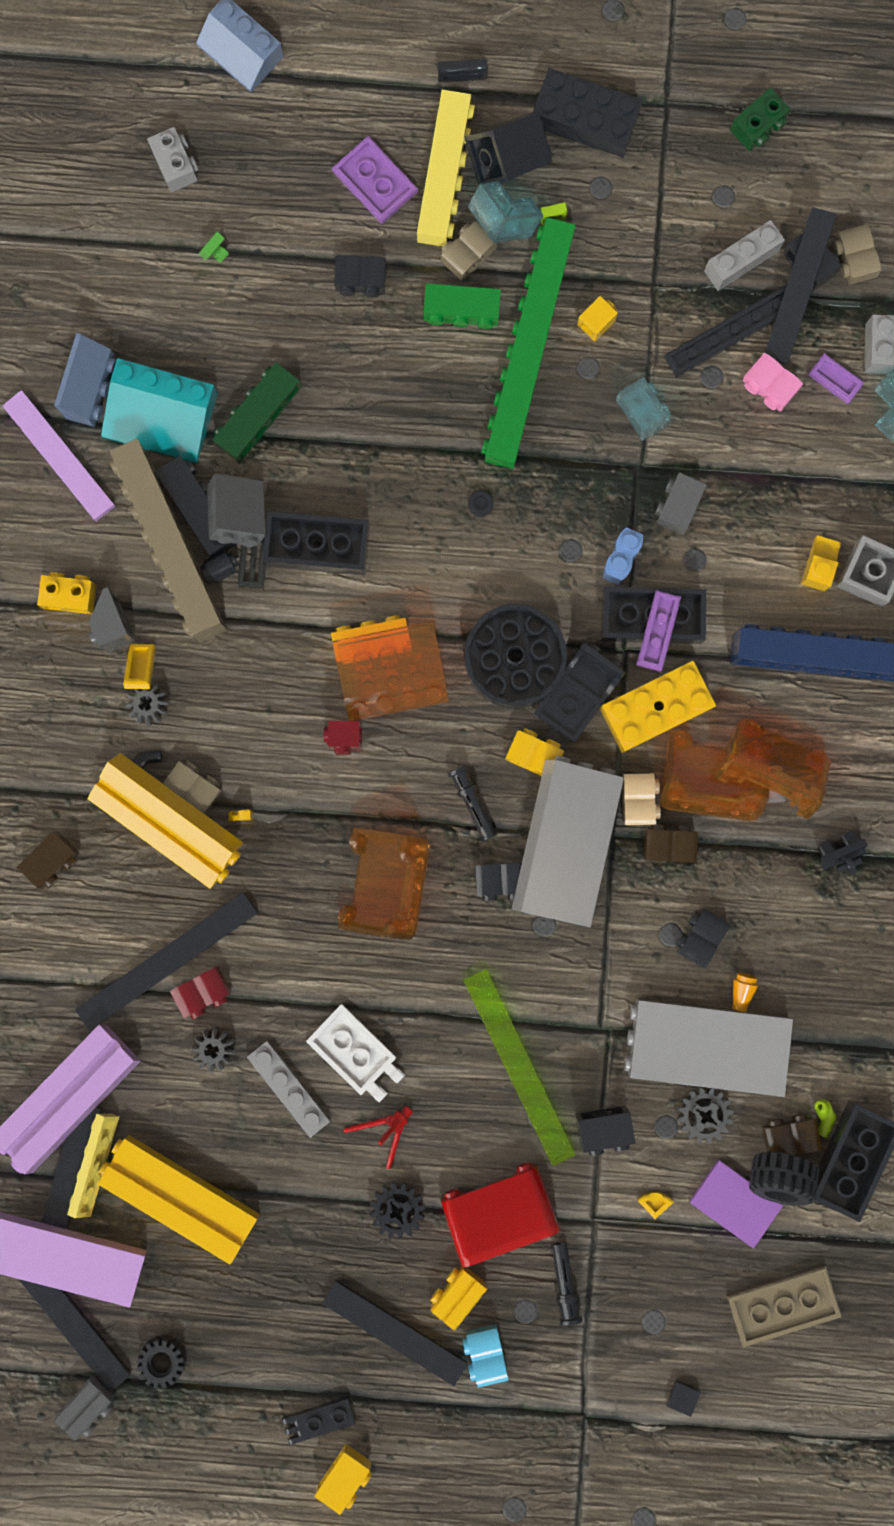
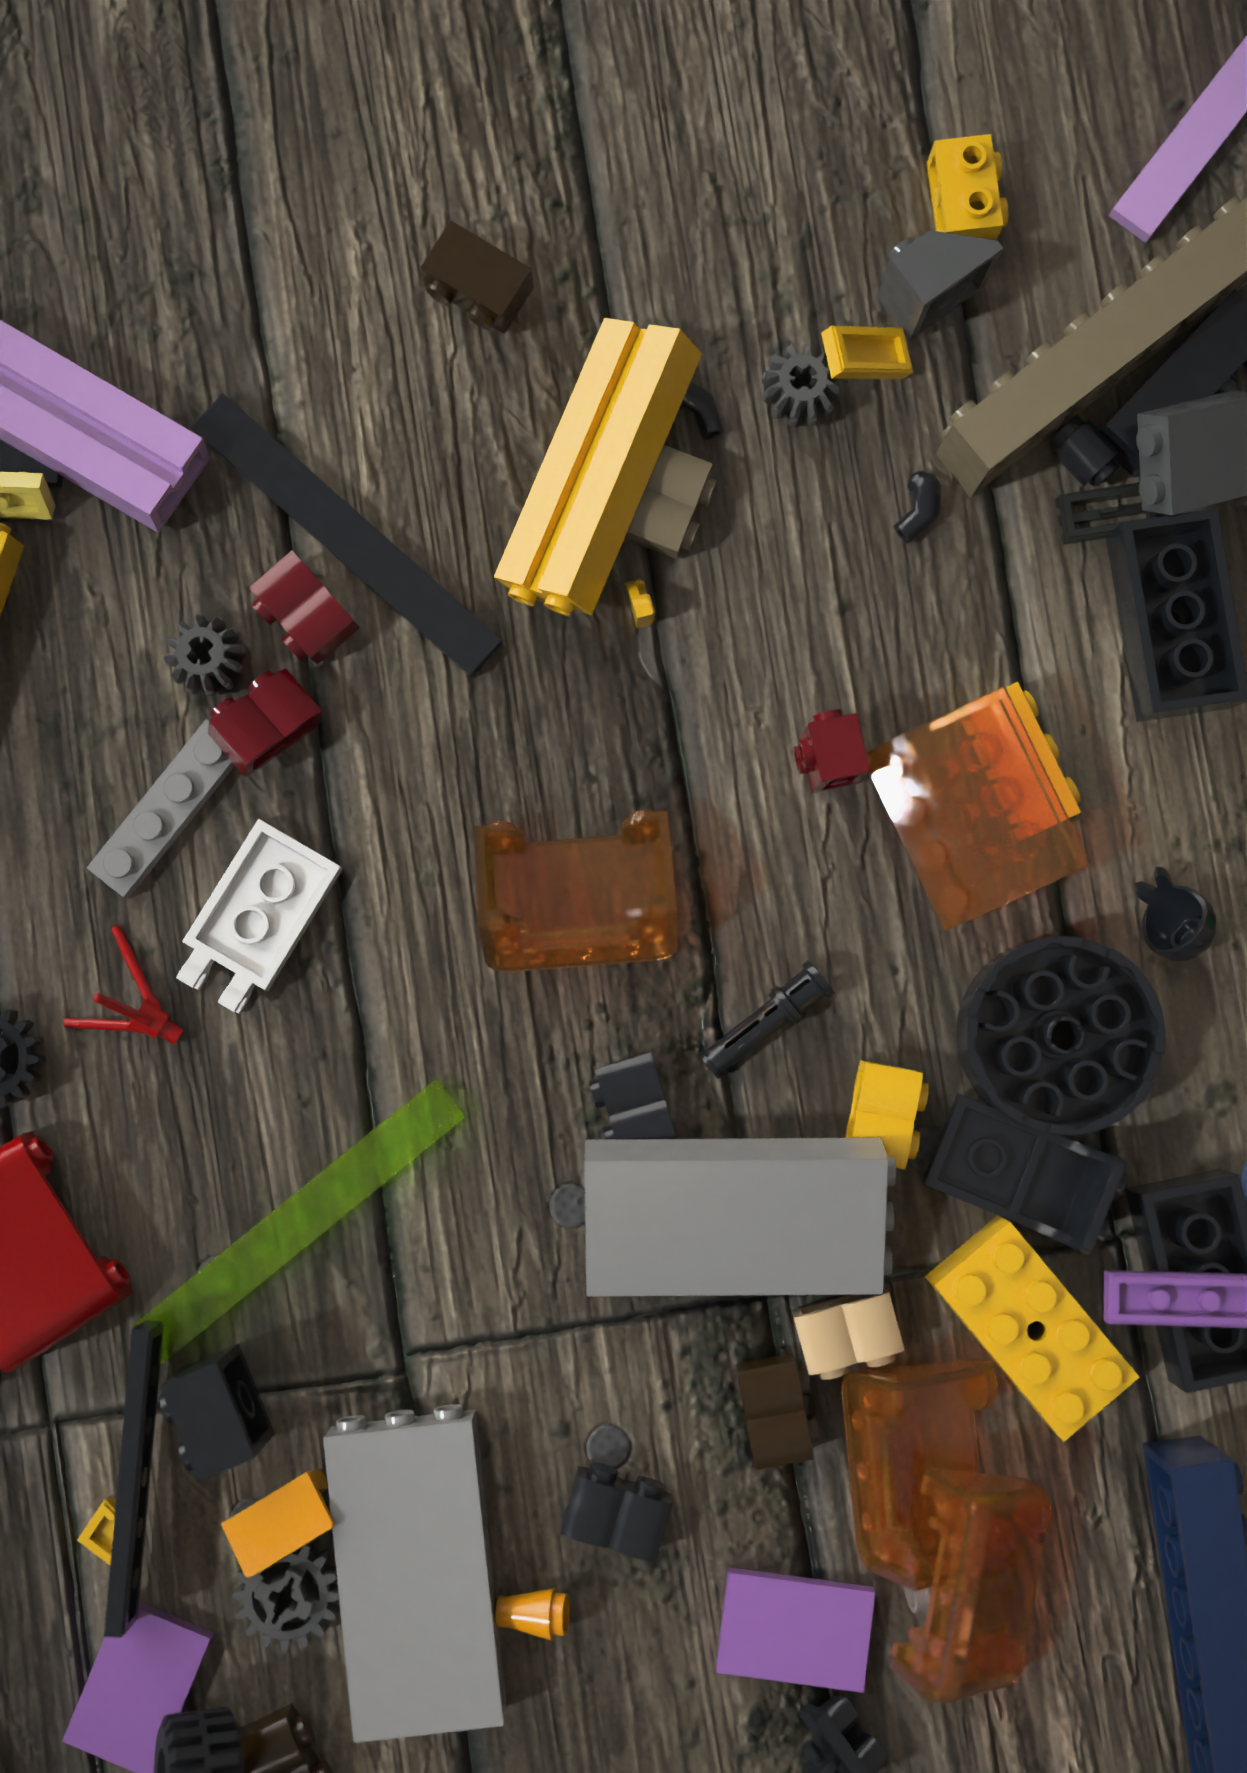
camera: 75 degrees right, 0 degrees up
none -> black tile [104,1320,164,1638]
none -> dark red brick [208,668,323,777]
none -> light orange panel [221,1470,335,1578]
none -> medium lavender tile [716,1567,875,1693]
none -> black arm [893,471,941,543]
none -> black piece [1134,867,1217,961]

